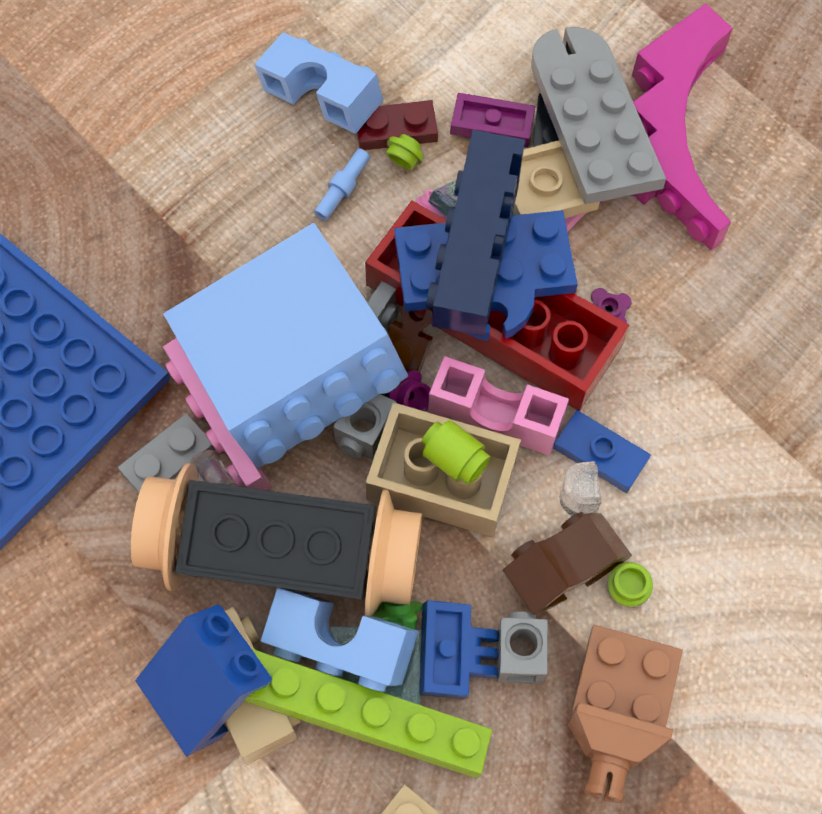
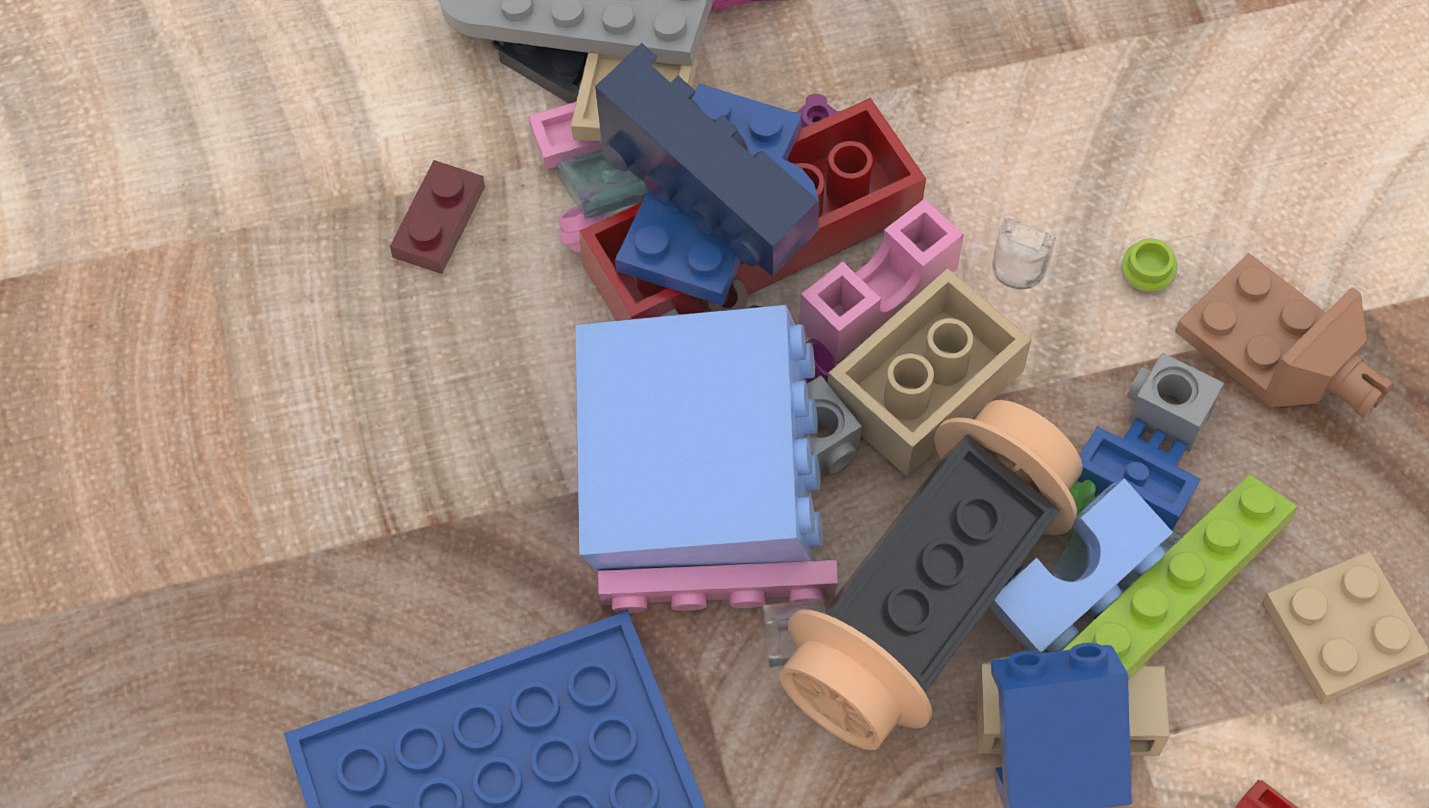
camera: 60 degrees left, 5 degrees down
light grey plate [118,413,215,494] -> none
light blue arch [254,32,383,134] -> none
light blue bar [314,148,371,221] -> none
lime plate [385,134,424,170] -> none
lime brick [421,419,491,486] -> none
magenta plate [450,93,536,148] -> none
reddish brown brick [503,512,632,615] -> none
blue plate [553,410,651,494] -> none

